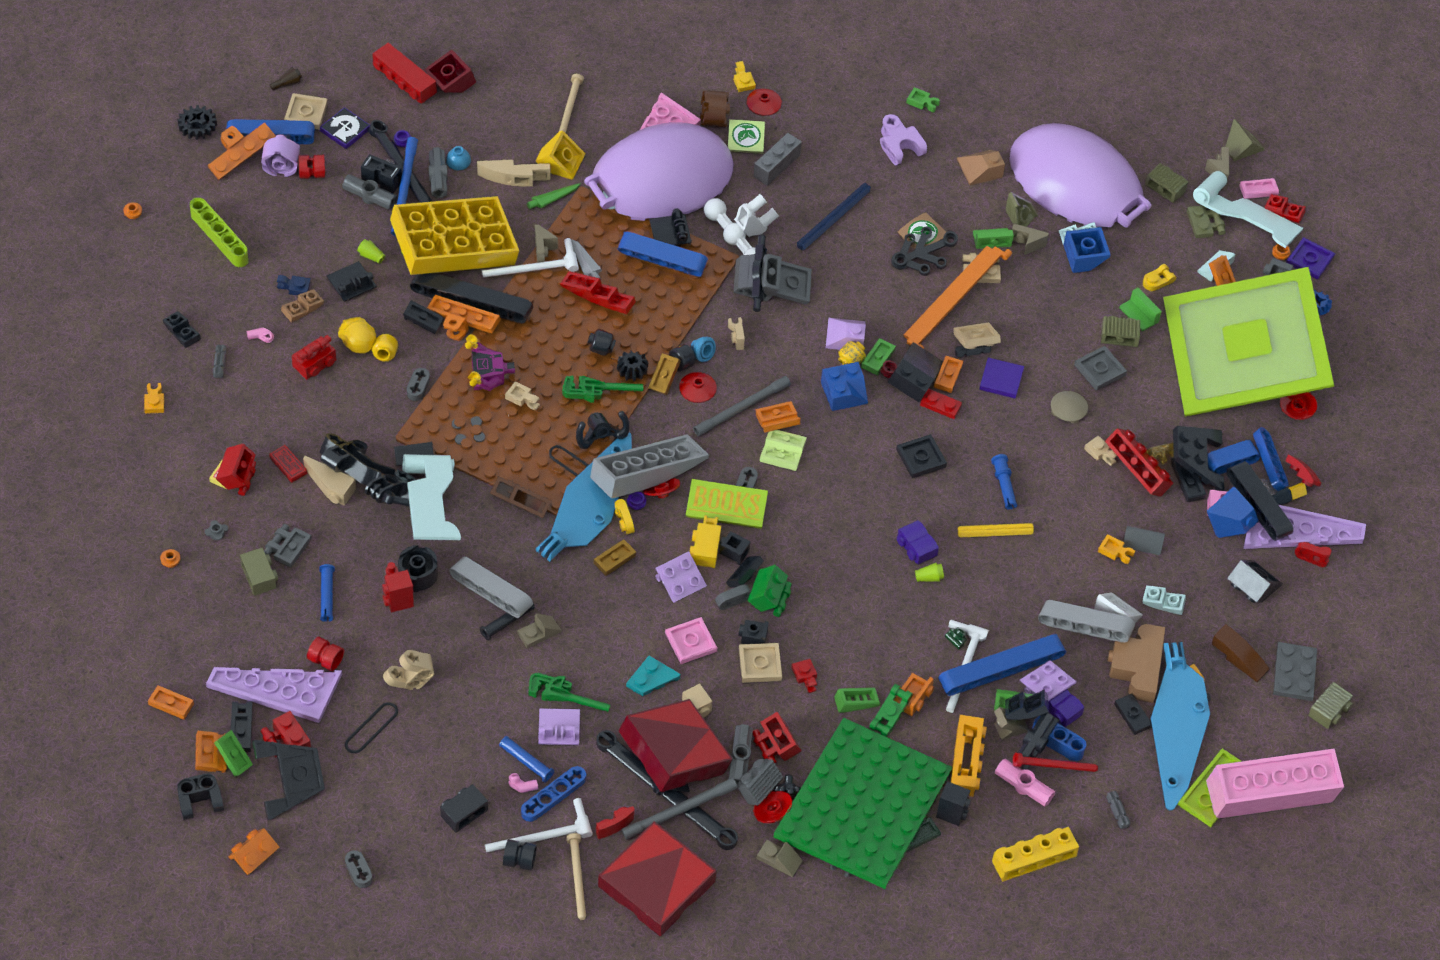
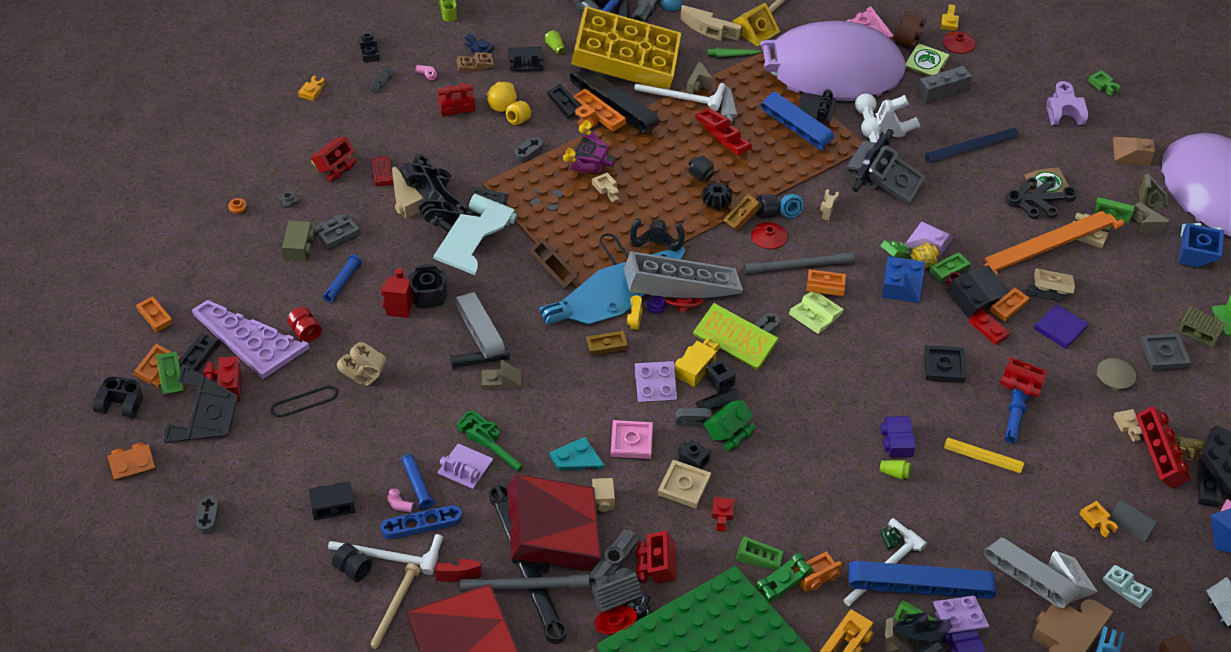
camera: 30 degrees right, 5 degrees down
green piece [562,375,643,403] -> none
none -> bright green plate [881,240,912,259]
none -> red brick [1000,357,1047,398]

